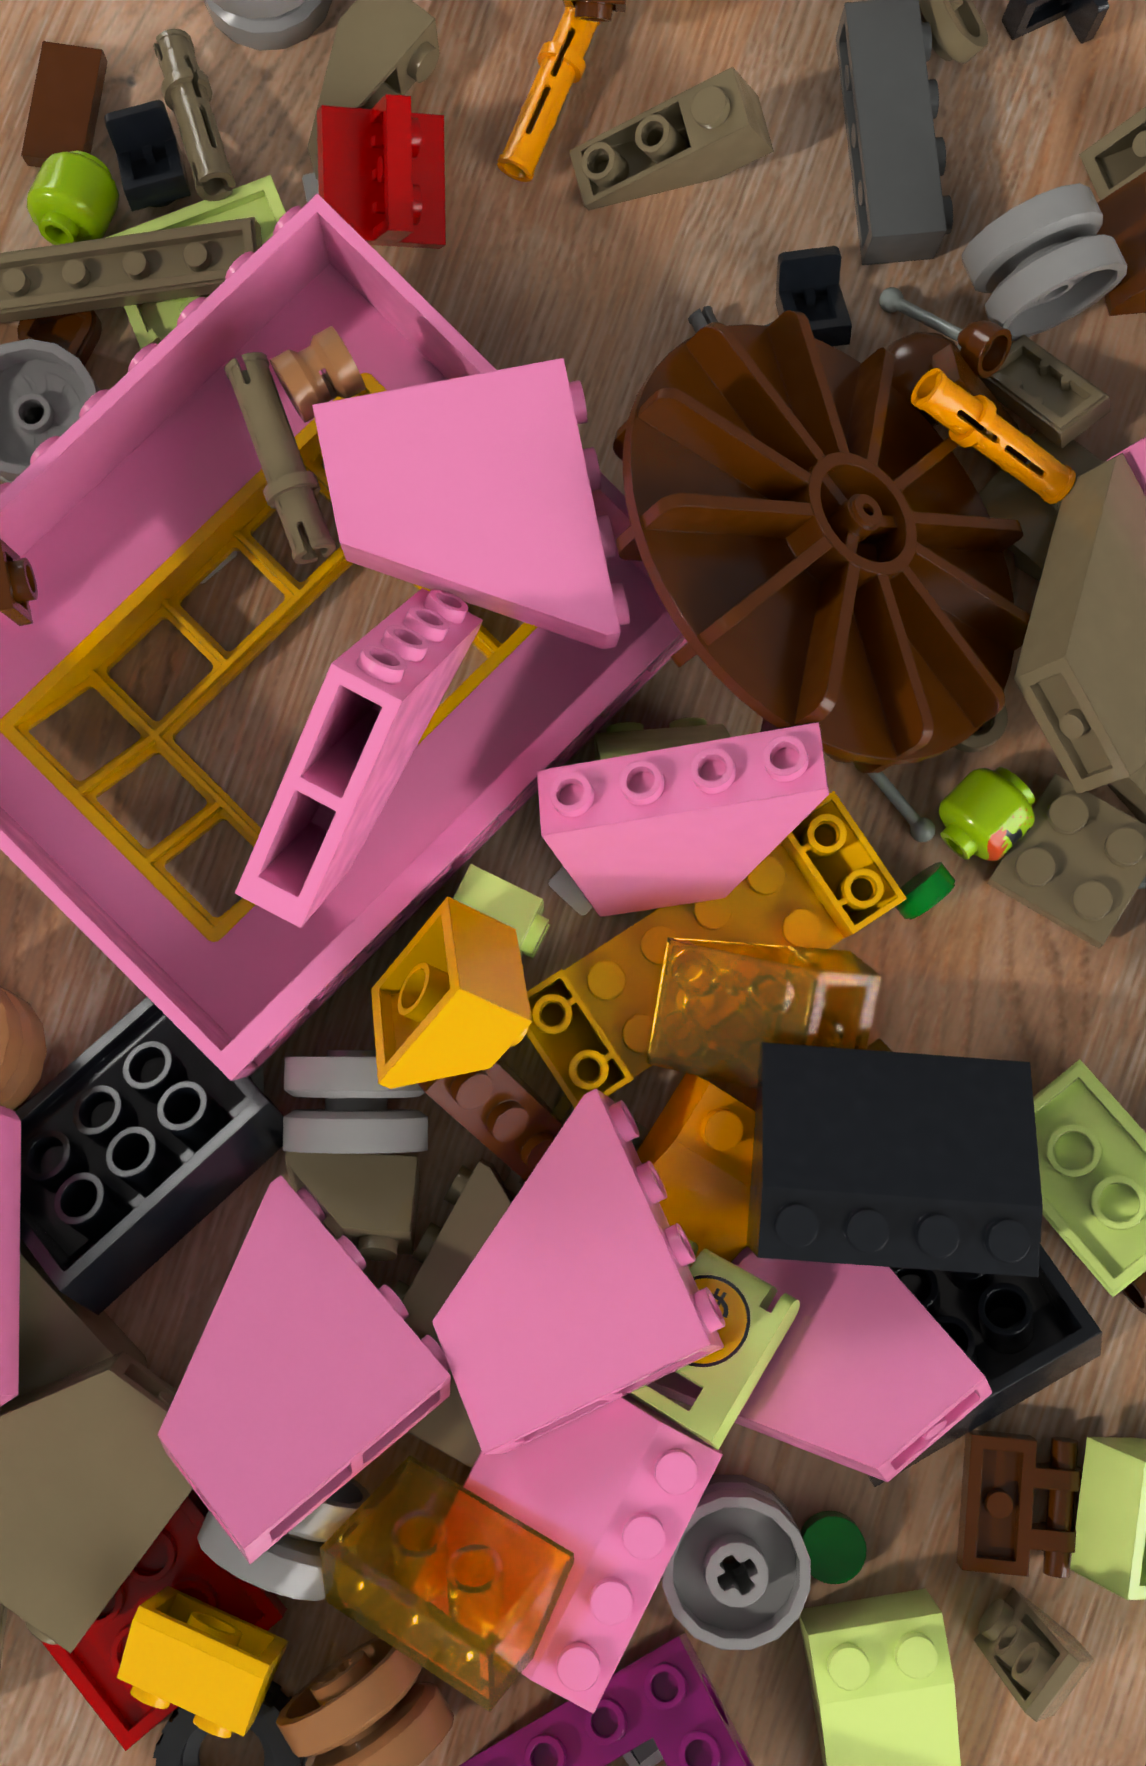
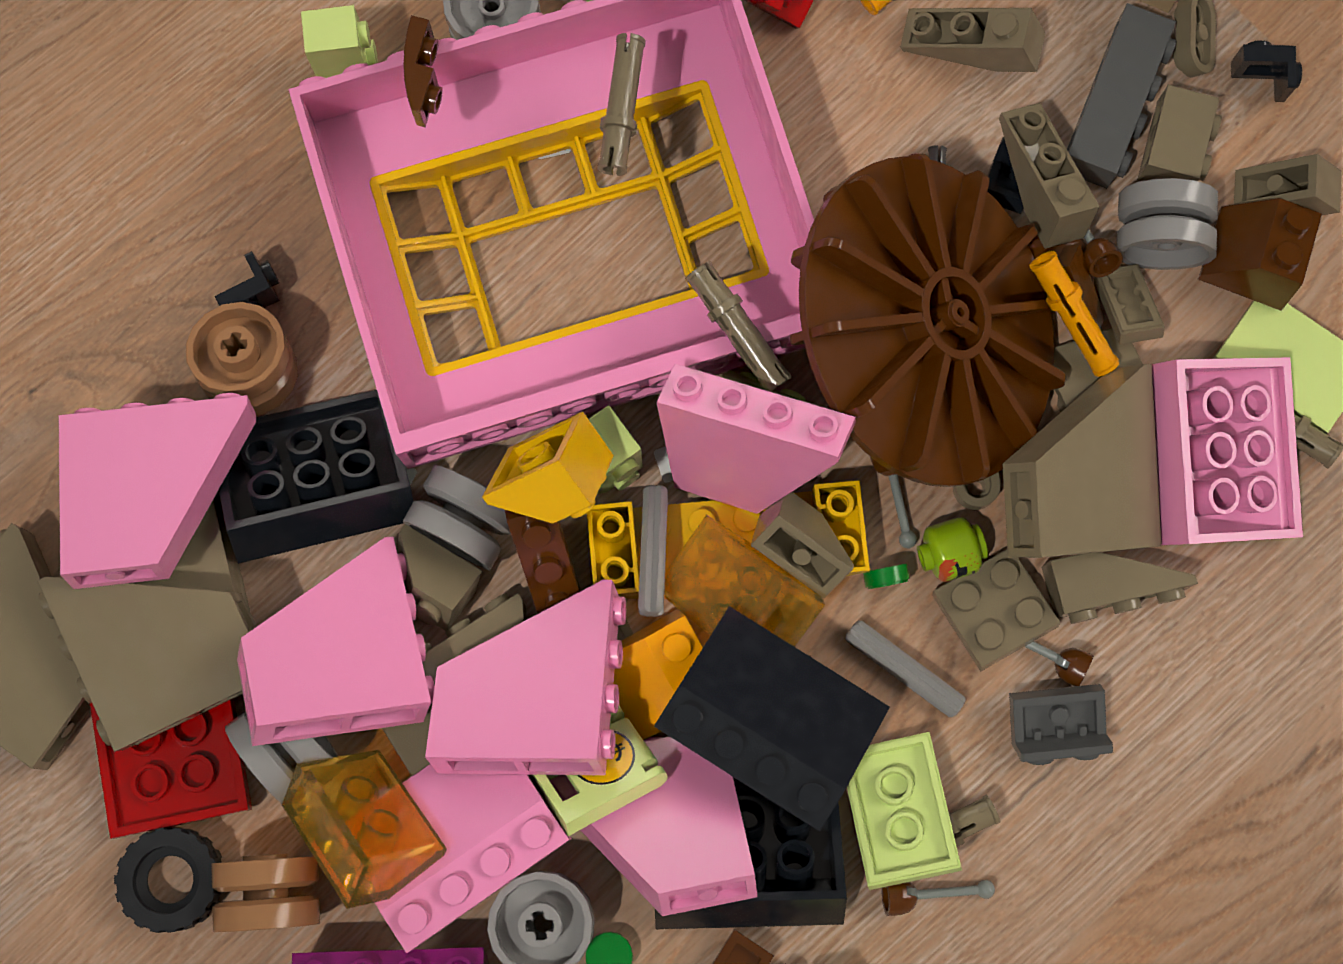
camera: 30 degrees right, 5 degrees down
yellow slope [117,1586,289,1738] -> none
bright pink slope [235,588,483,928] -> none
medium nougat wheel [270,326,366,423] -> none
bright pink slope [312,358,630,649] -> none
none -> light grey axle [638,485,668,617]
none -> dark tan pin [685,261,792,392]
none -> dark tan slope [751,492,854,598]
none -> light grey axle [845,620,966,717]
none -> dark tan slope [999,103,1100,249]
none -> dark tan brick [1137,84,1222,181]

